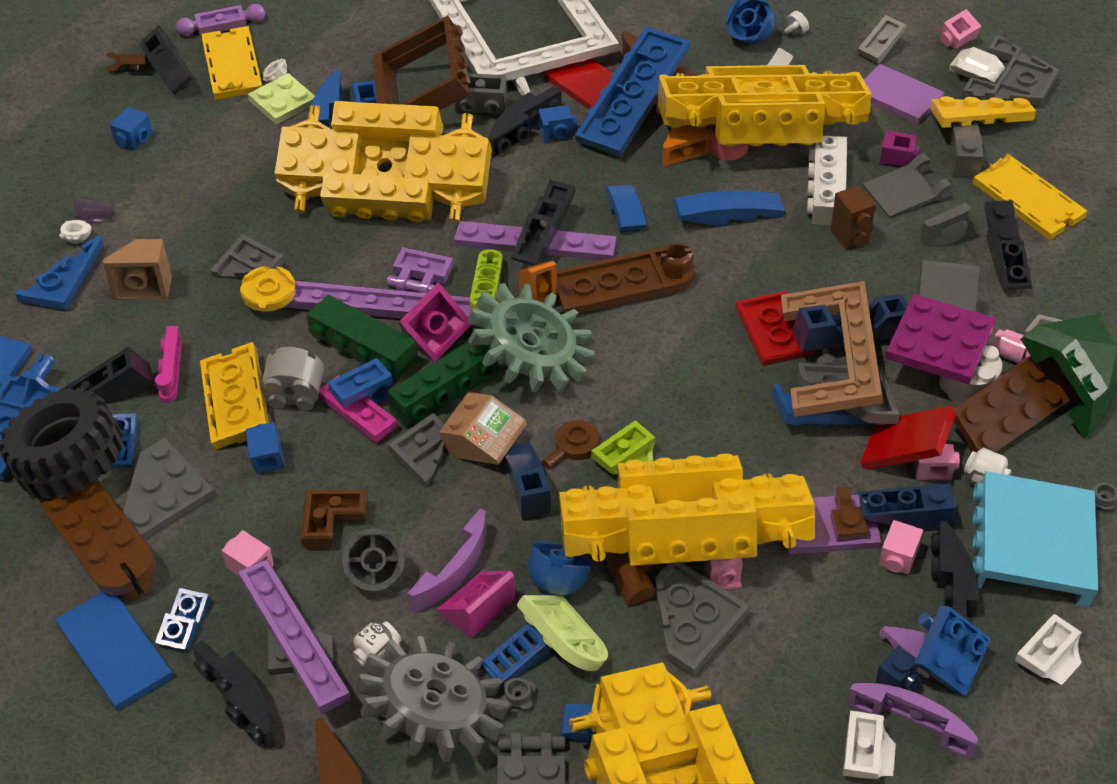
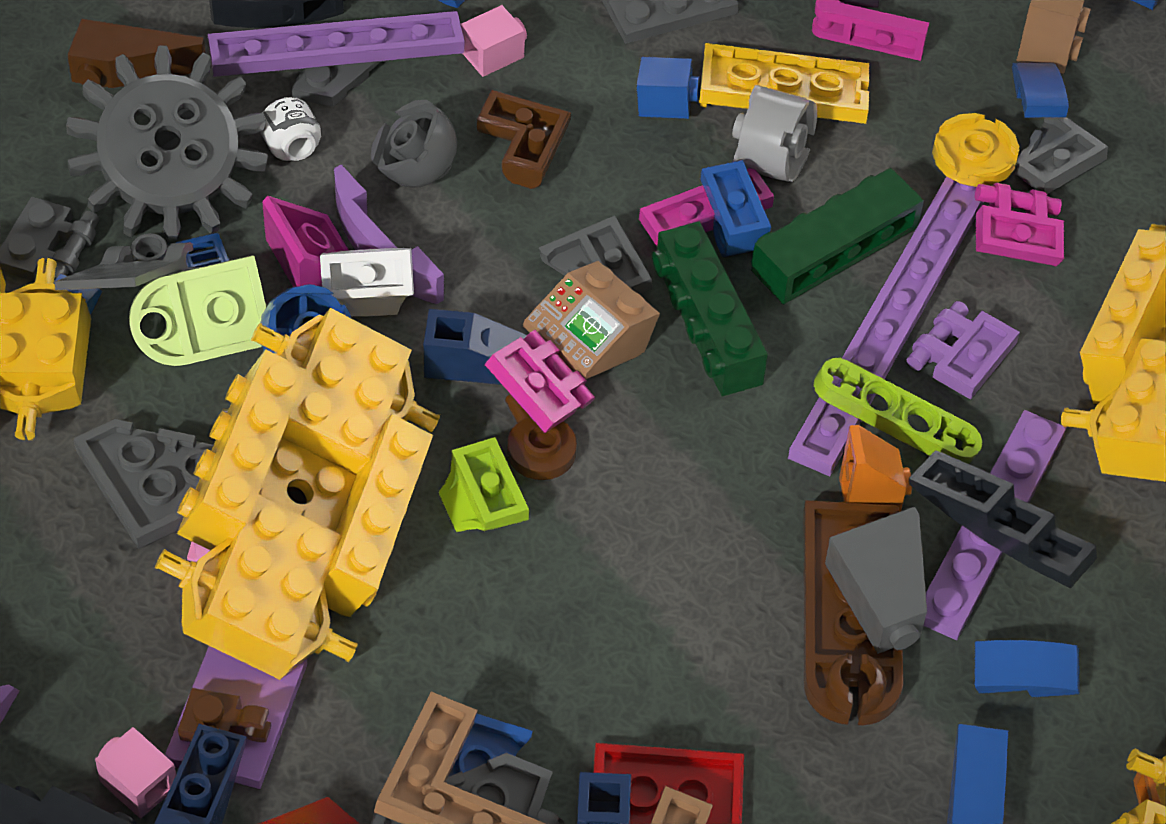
camera: 105 degrees right, 5 degrees up
dark pink slope [399,283,471,362] -> none
sand green gear [467,283,595,392] -> none
none -> dark grey flag [54,242,196,290]
none -> white slope [320,248,414,317]
none -> dark pink plate [485,330,595,433]
none -> dark grey slope [825,507,927,654]
none -> dark pink plate [975,183,1064,266]
none -> blue slope [1012,63,1069,118]

